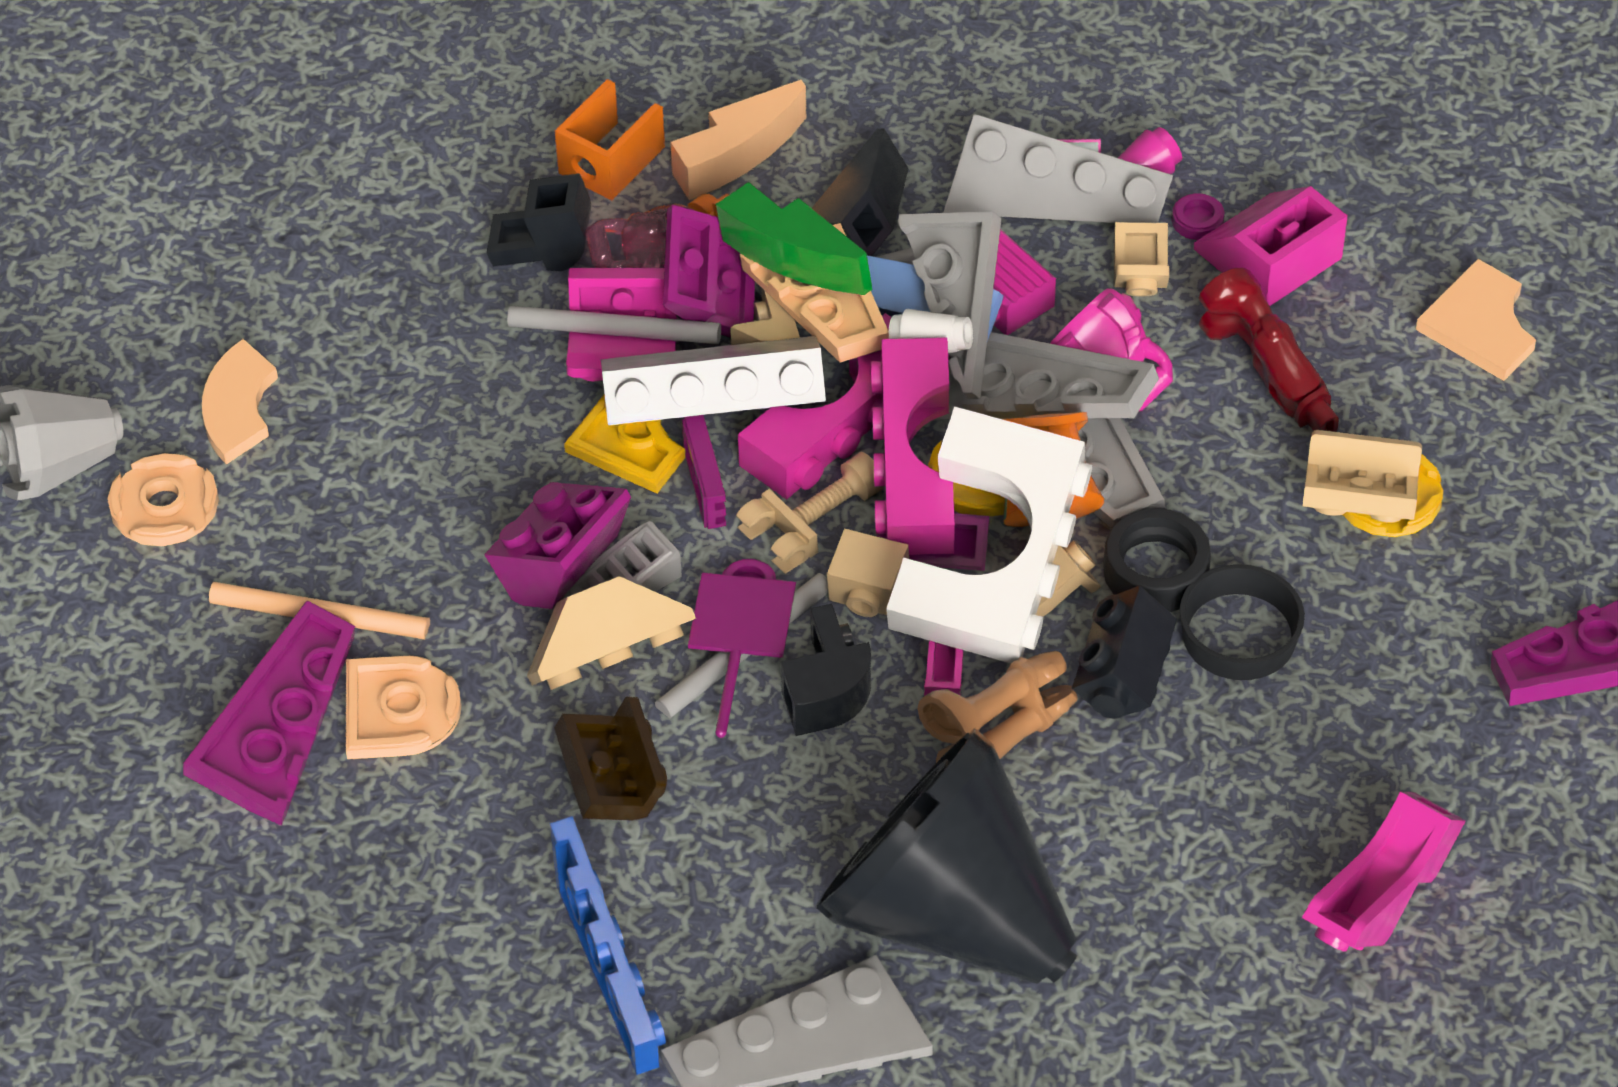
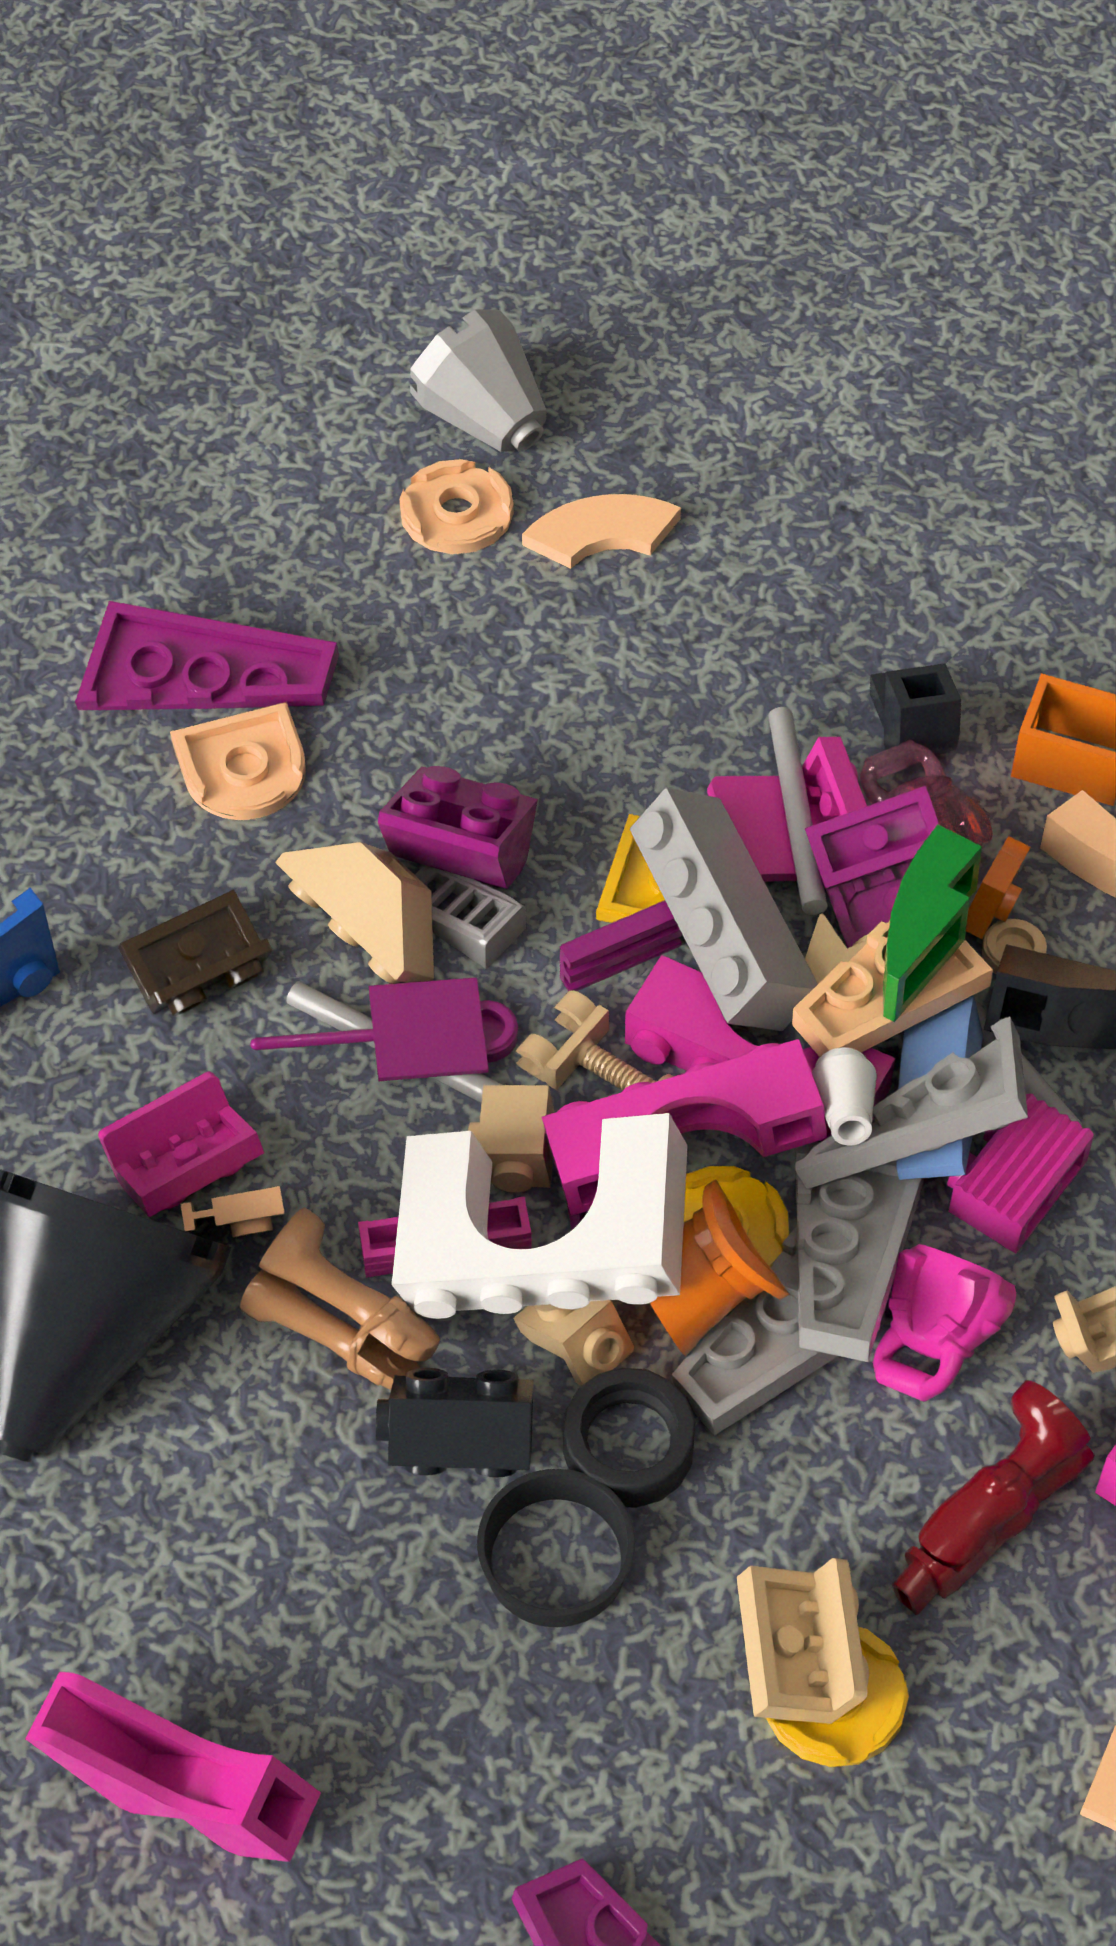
camera: 75 degrees right, 5 degrees up
light nougat bar [209,582,430,640] -> none
black brick [781,603,871,736] -> none
none -> dark pink bracket [98,1071,264,1217]
none -> light nougat plate [180,1186,284,1237]

